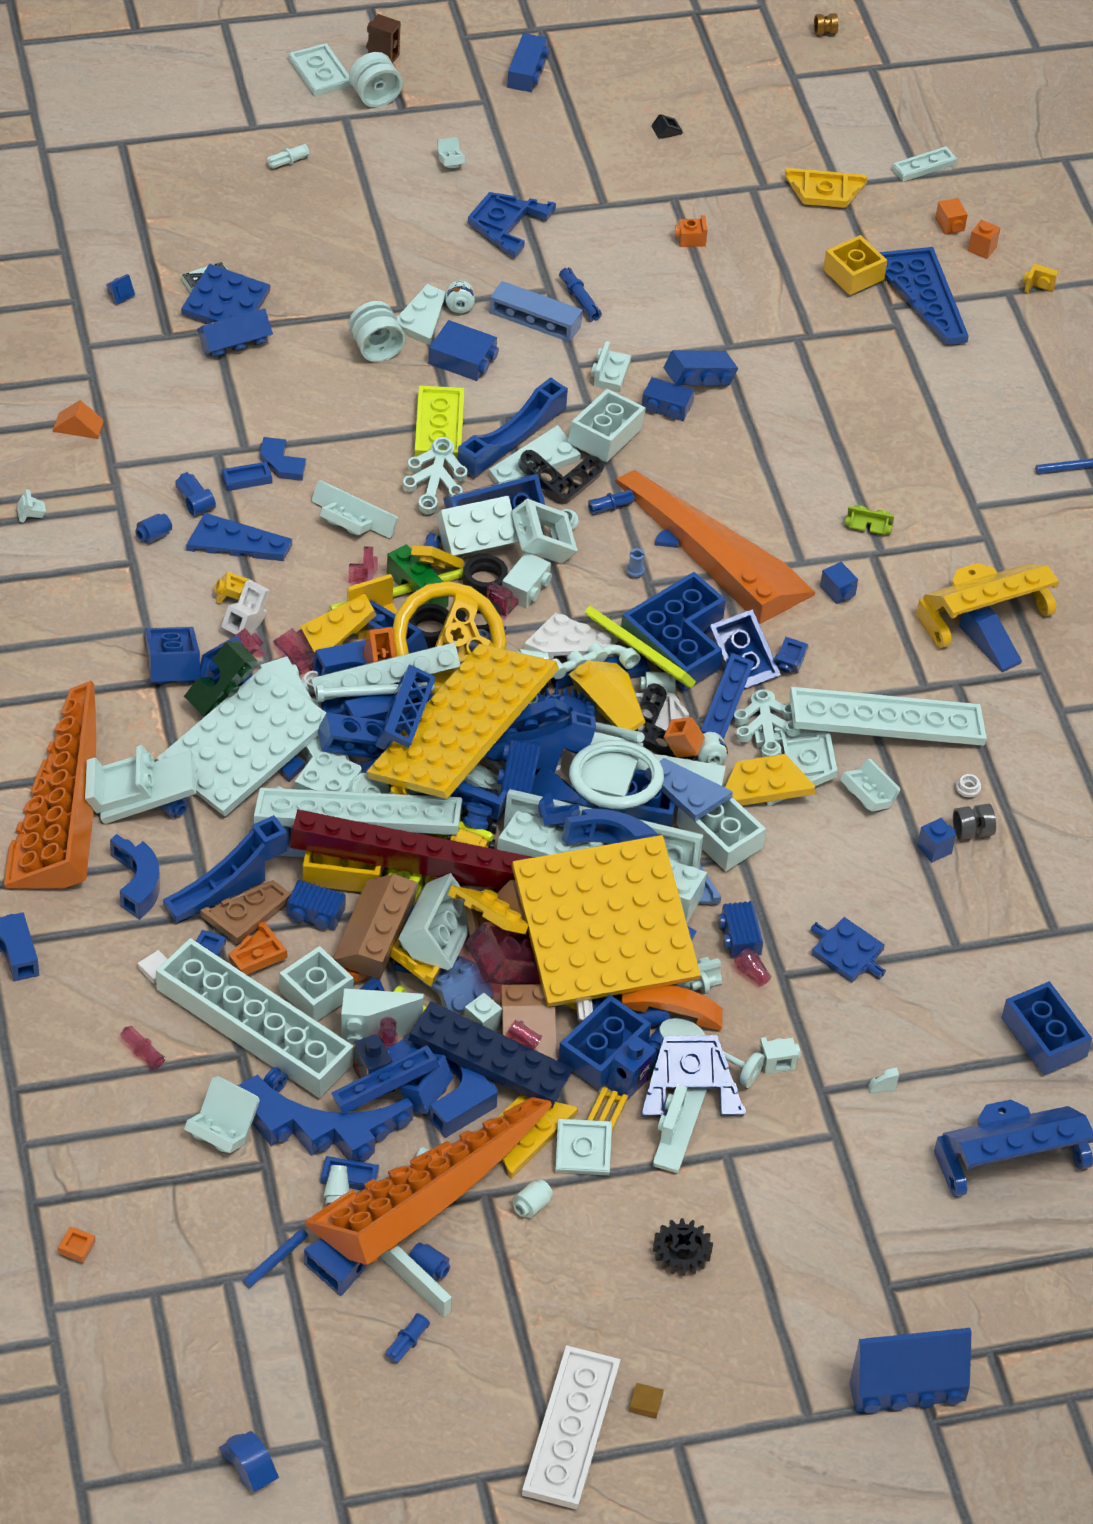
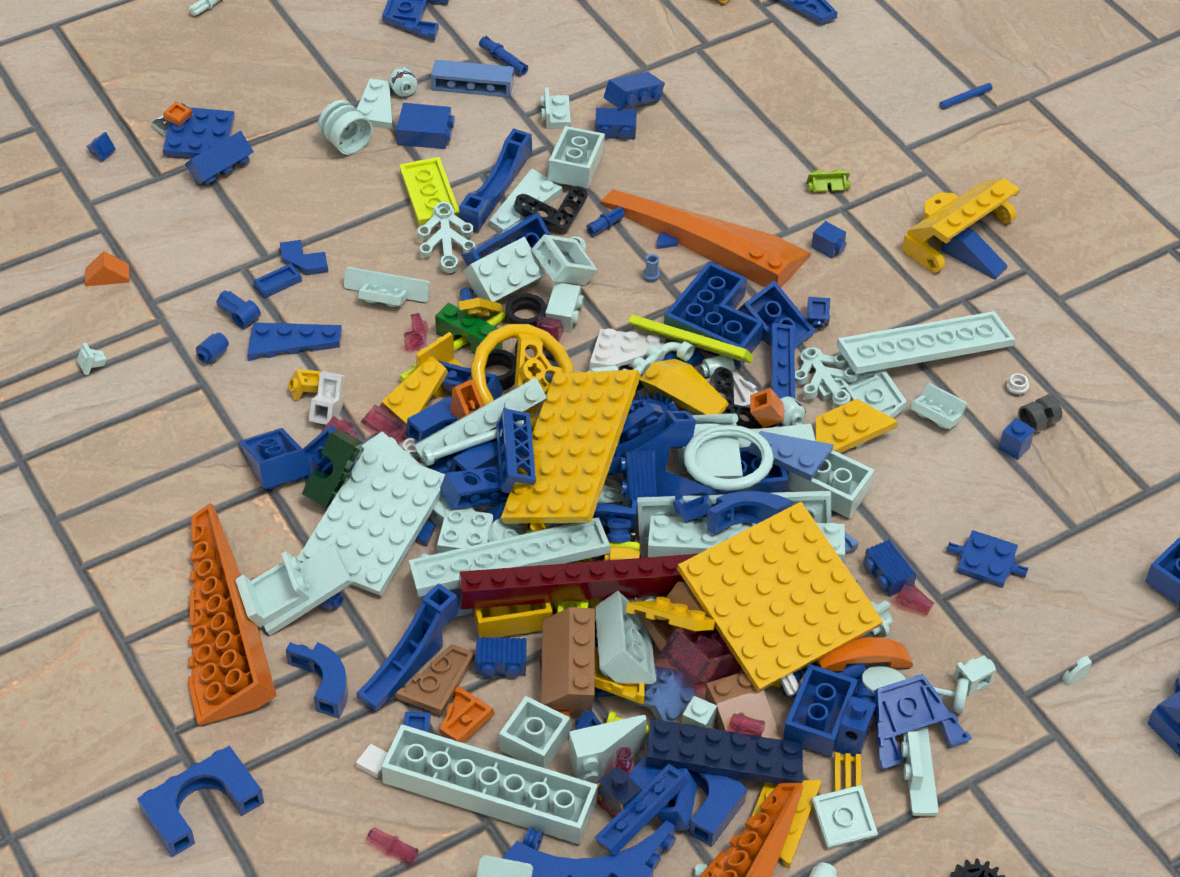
camera: 15 degrees left, 0 degrees up
none -> orange tile [163,101,193,127]

